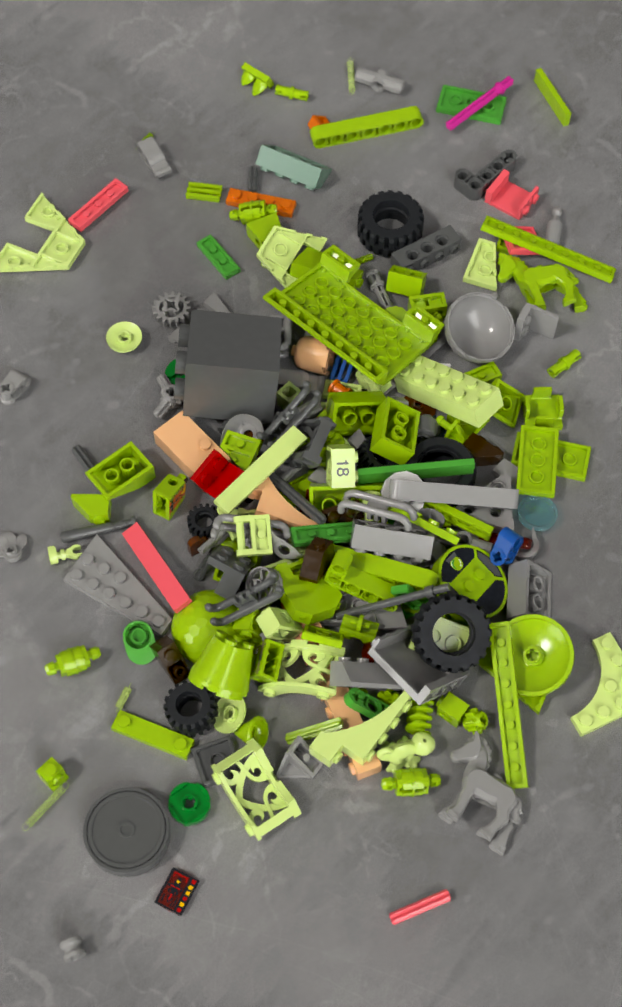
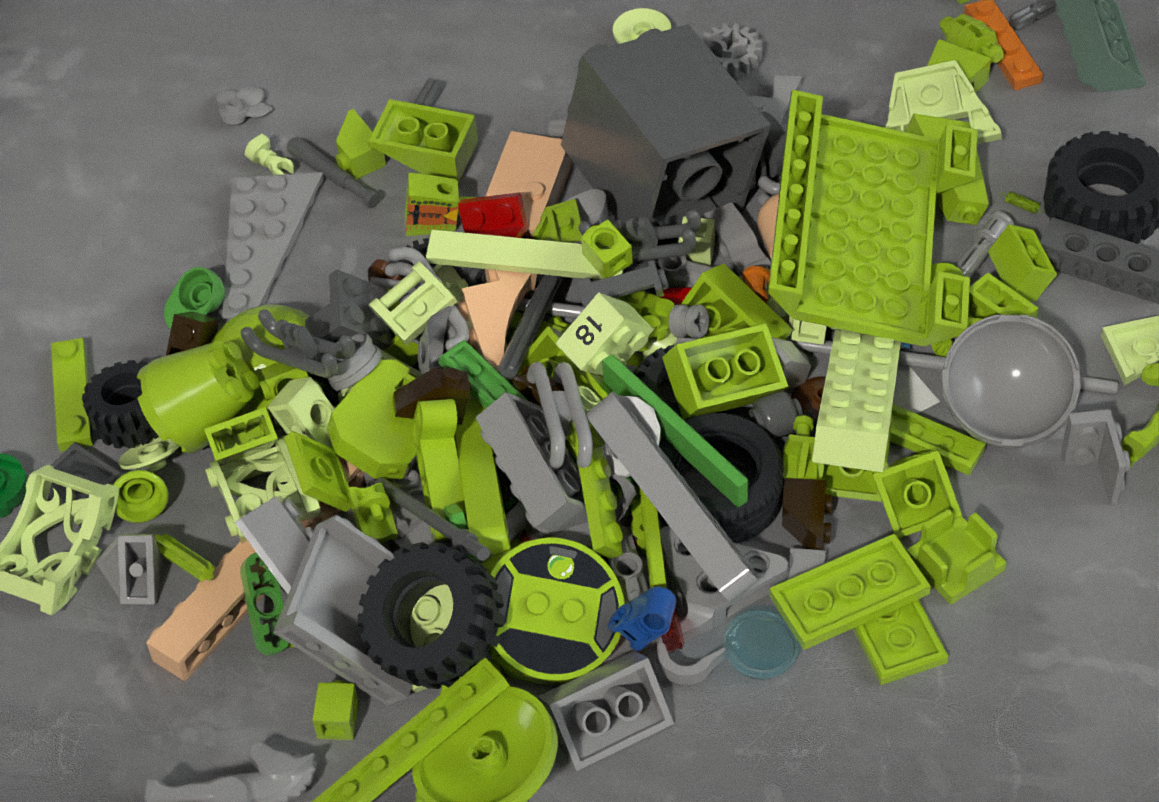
camera: 60 degrees right, 10 degrees down
lime piece [44,645,101,677] -> none
yellowish green piece [115,683,132,713] -> none
coral tile [122,522,193,614] -> none
bright green tile [196,234,240,280] -> none
yellowish green arch [309,690,412,768] -> none
yellowish green animal [376,732,436,774] -> none
lime piece [381,767,441,797] -> none
lime piece [405,698,434,735] -> none
lime gear [462,708,488,735] -> none
lime pin [547,349,582,378] -> none
none -> lime brick [581,219,633,279]
none -> light grey wheel [669,304,709,338]

